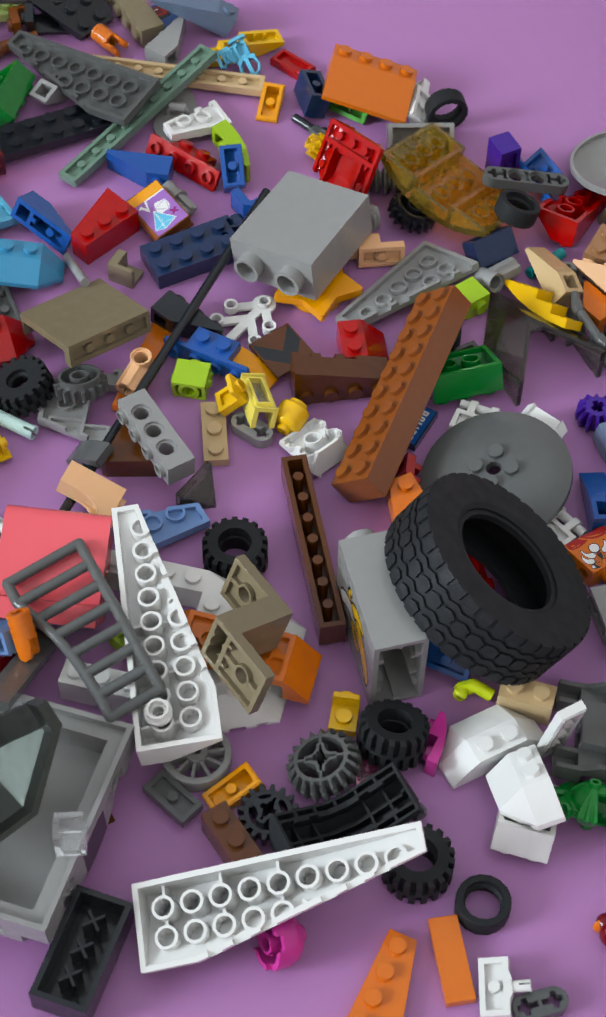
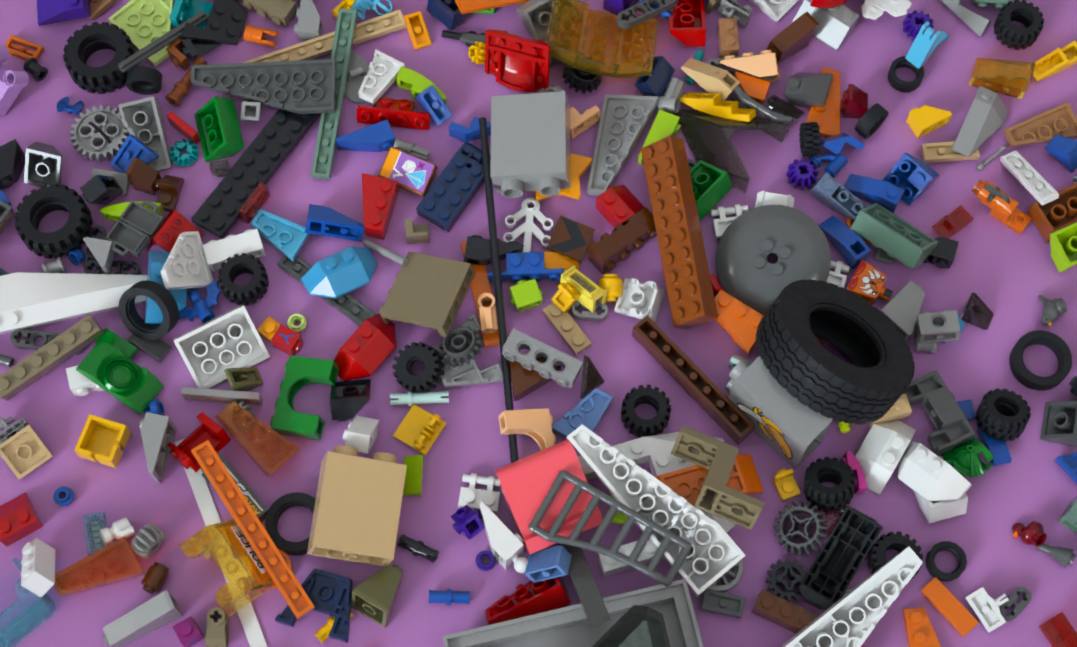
camera: 30 degrees left, 15 degrees up
orange hinge [5,607,40,663] -> none
dark grey slope [66,440,114,468] -> none
white plate [144,698,173,727] -> none
light orange slope [201,761,266,809] -> none
black tyre [494,189,541,229] -> none
white tile [536,700,587,759] -> none

